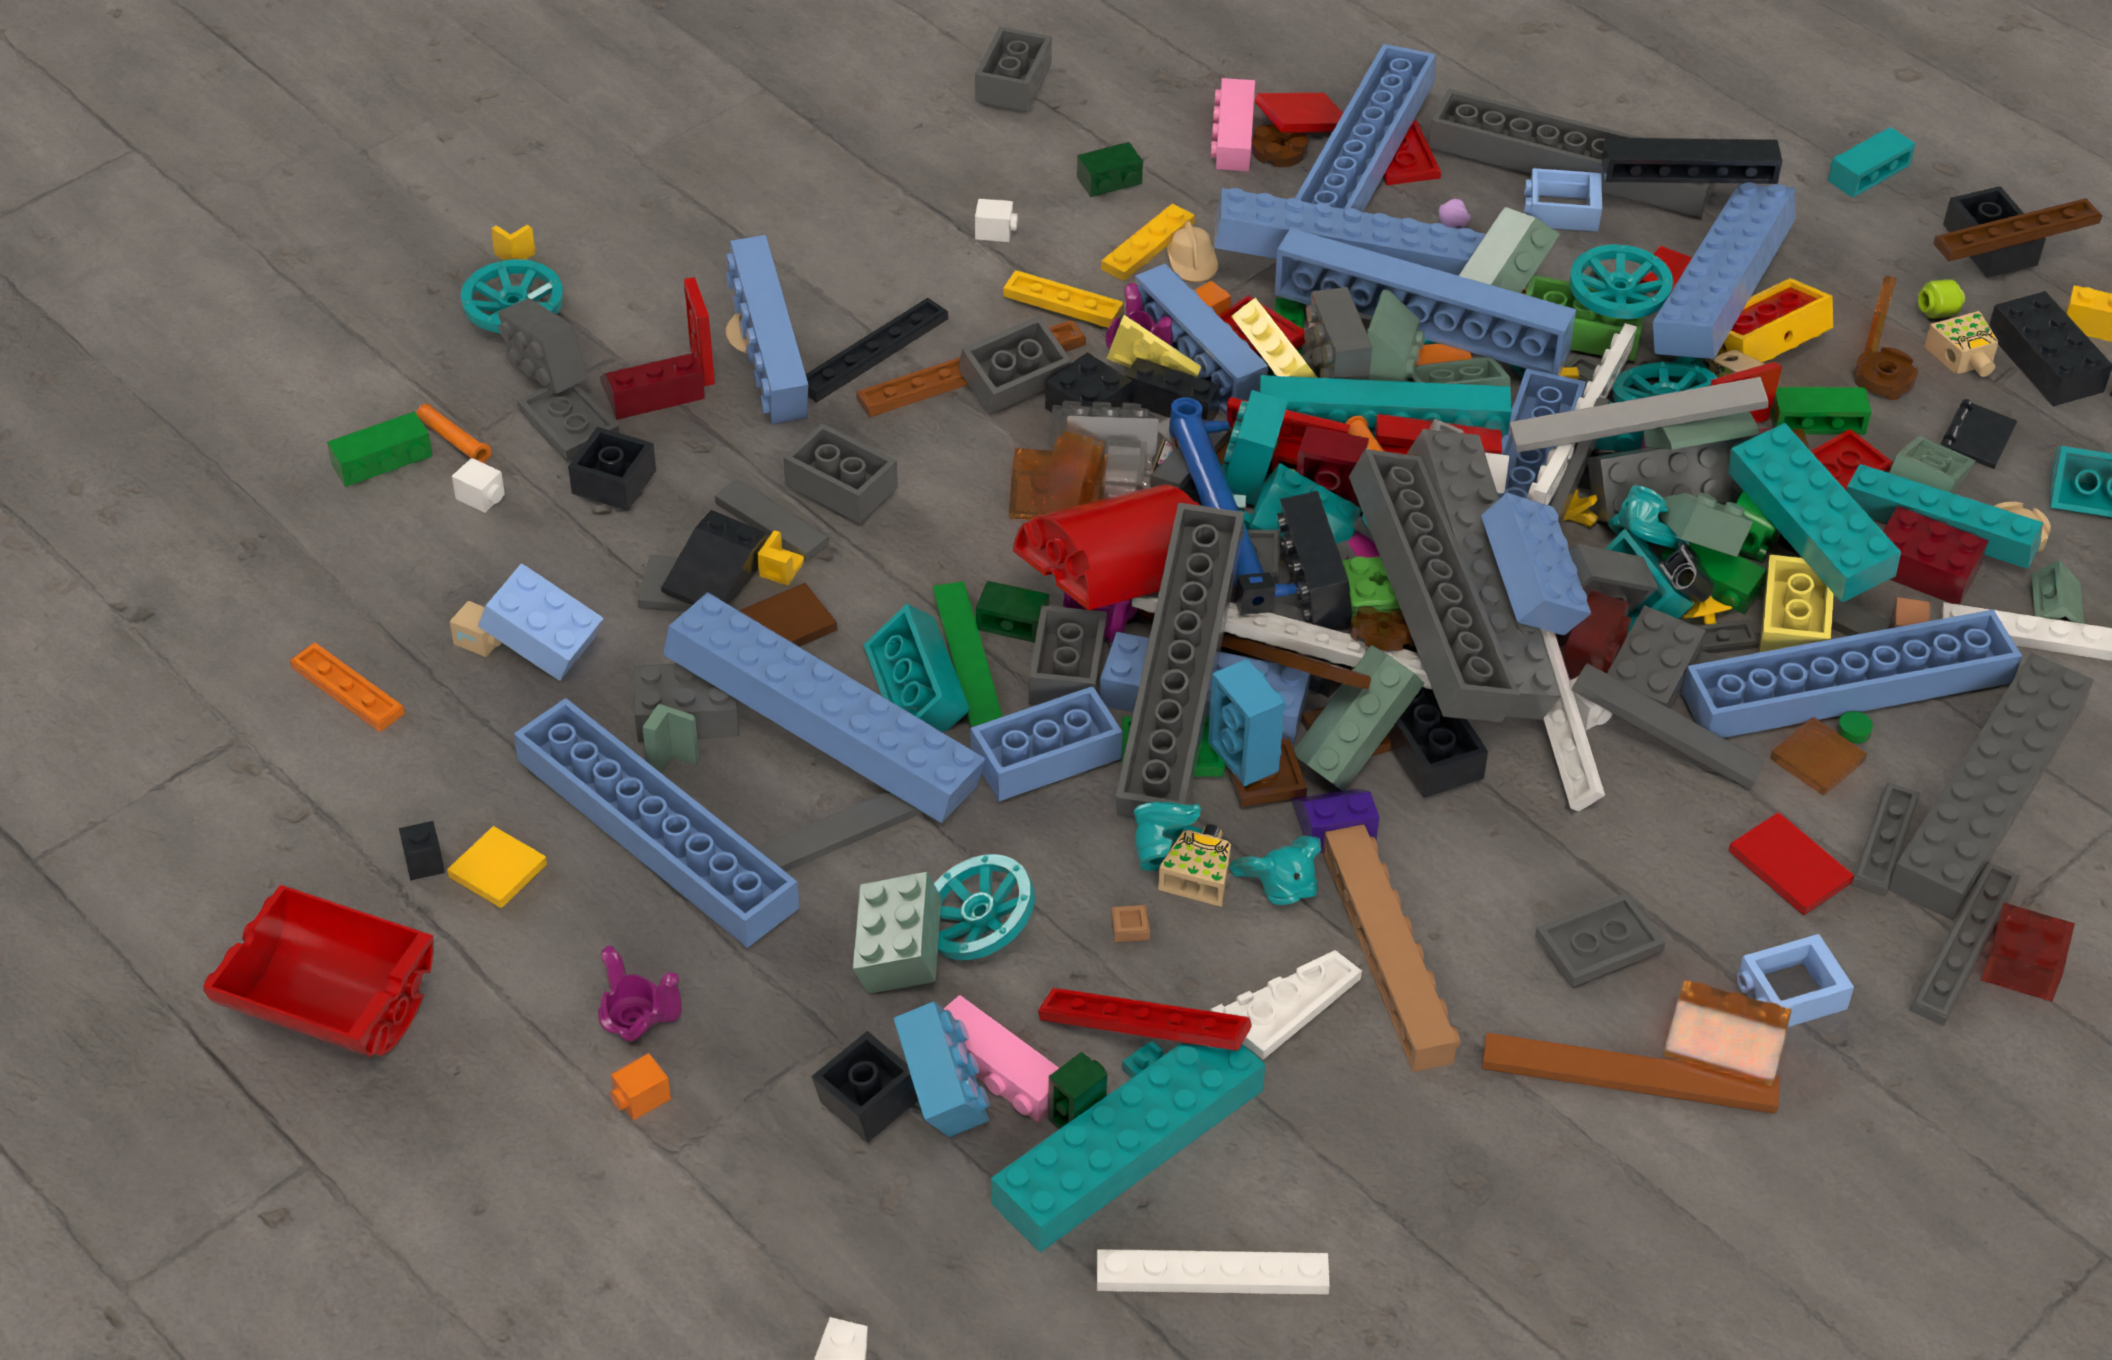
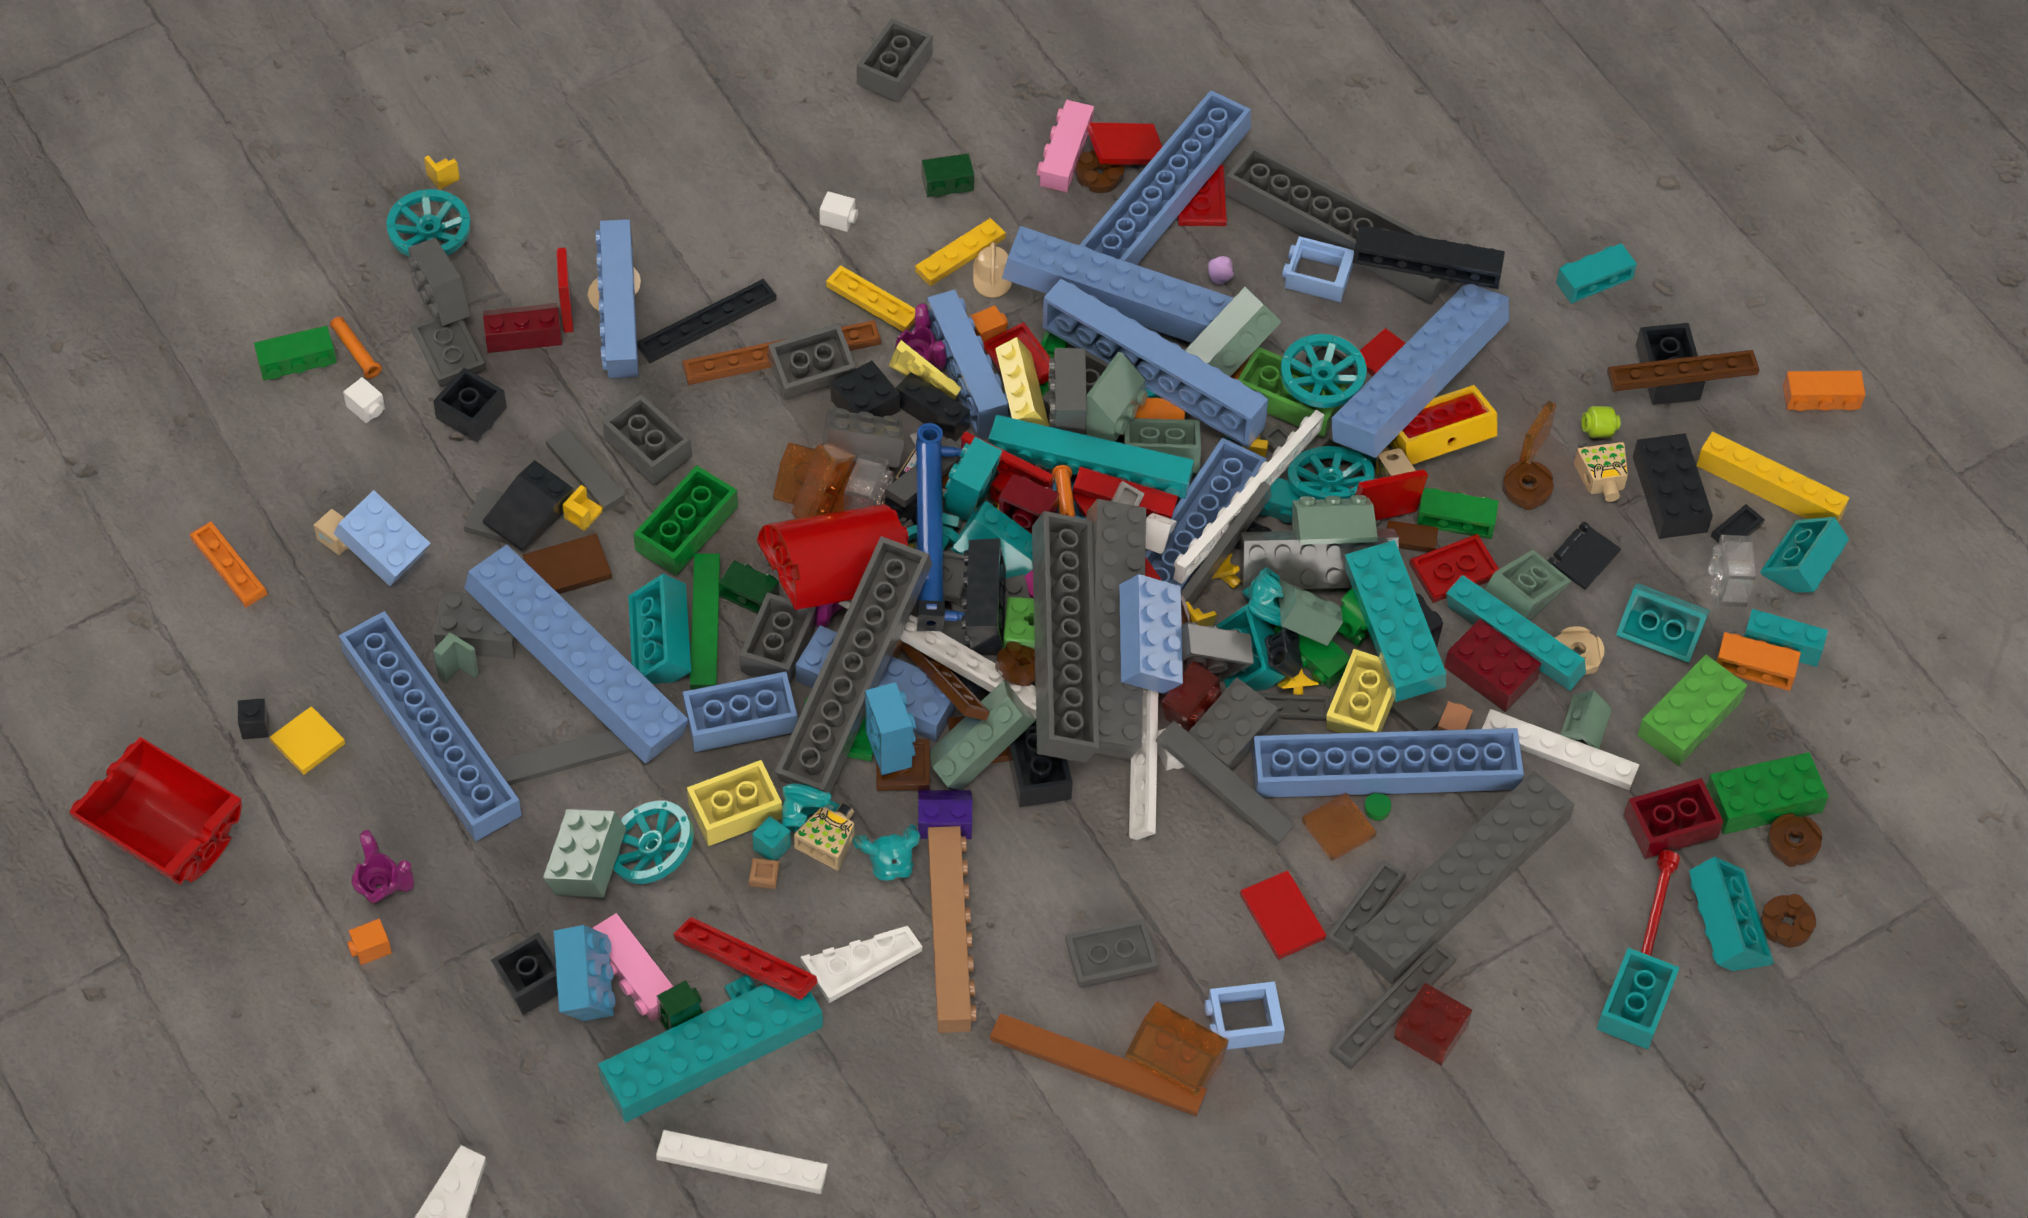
camera: 10 degrees right, 10 degrees up
light grey tile [1510,377,1768,453] -> none
none -> green brick [633,465,738,576]
none -> light yellow brick [687,760,782,846]
none -> teal brick [752,816,791,861]

